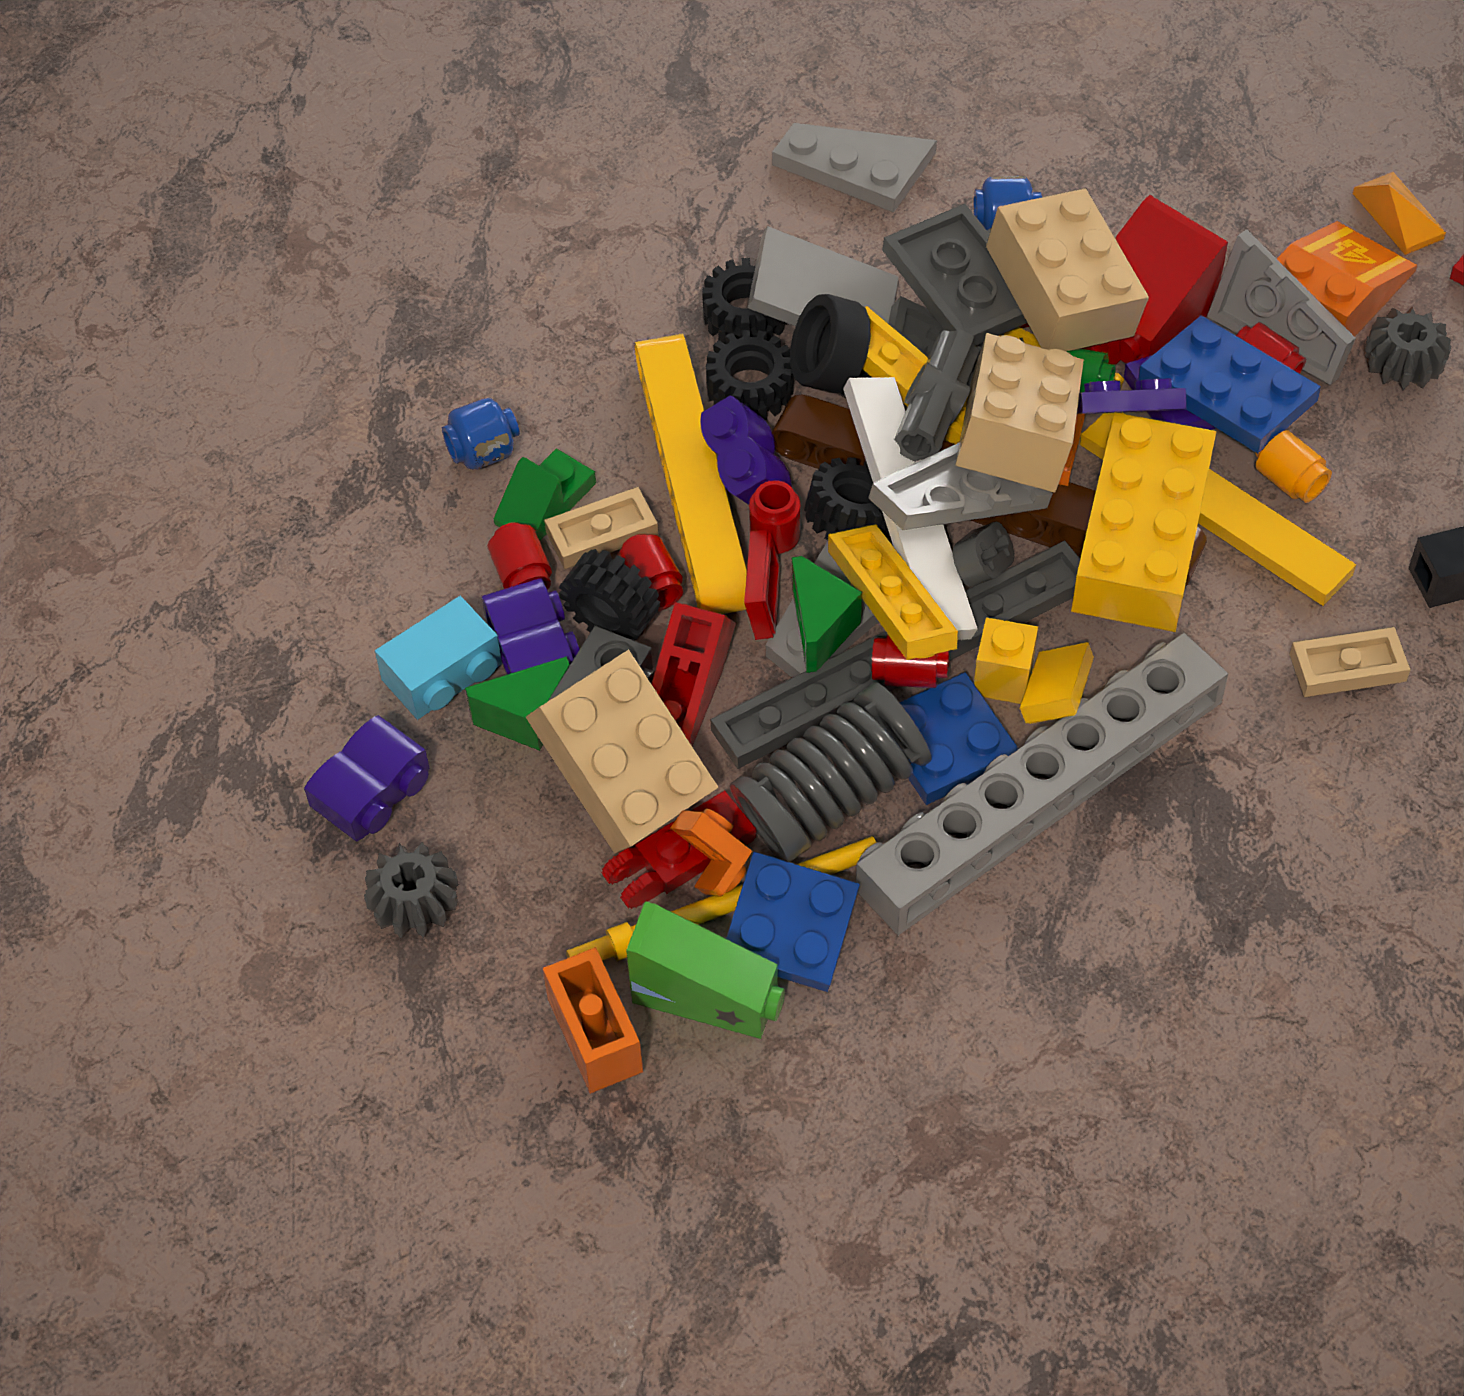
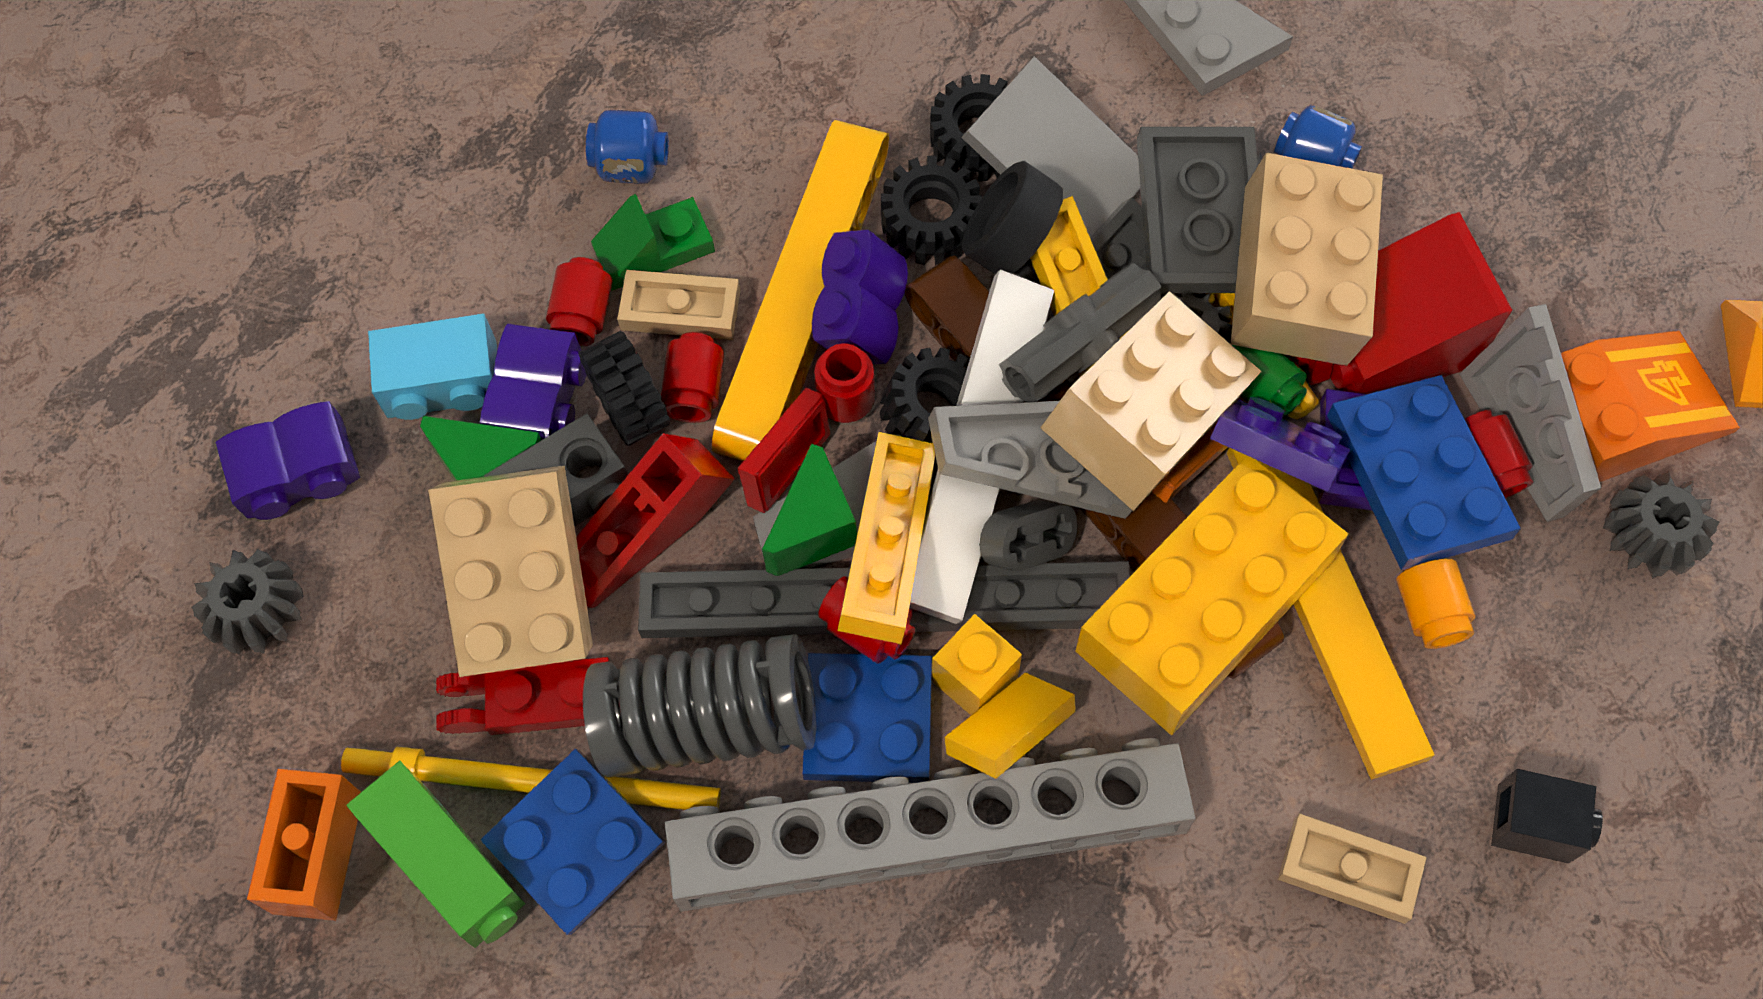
camera: 30 degrees right, 10 degrees up
orange bracket [670,809,753,897] -> none

